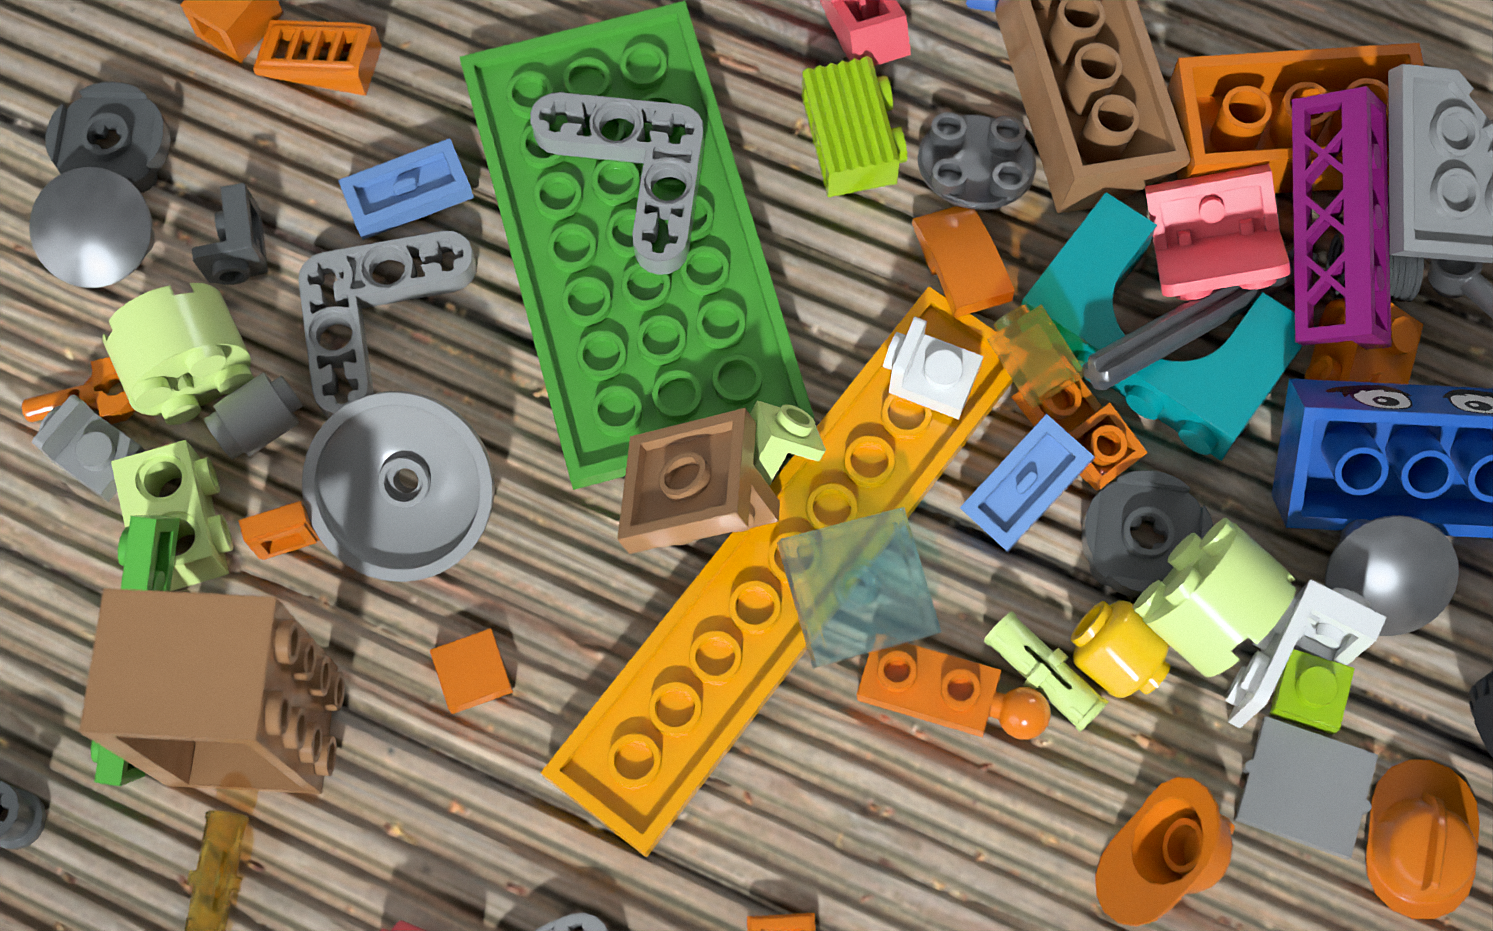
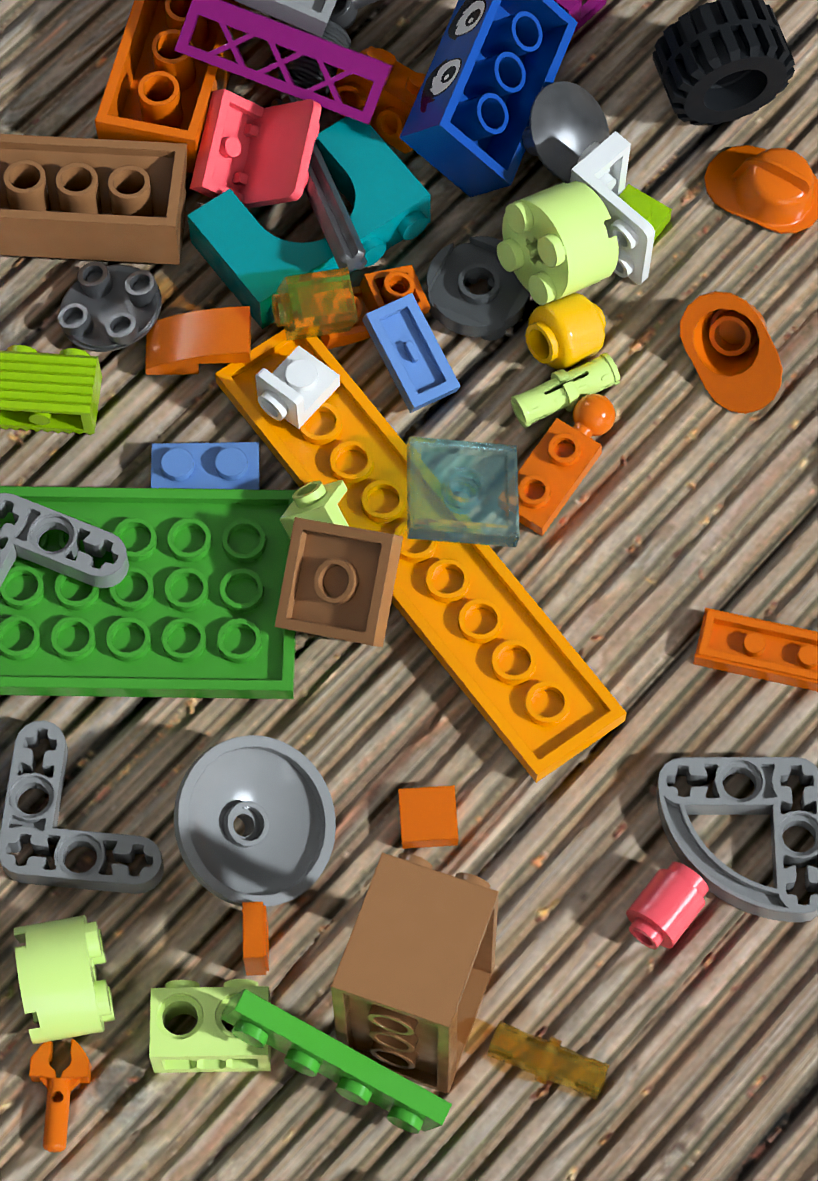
camera: 75 degrees left, 5 degrees down
light grey bracket [32,394,145,502] -> none
light grey brick [204,372,303,460] -> none
light grey piece [1234,716,1378,860] -> none
none -> medium blue plate [150,442,260,490]

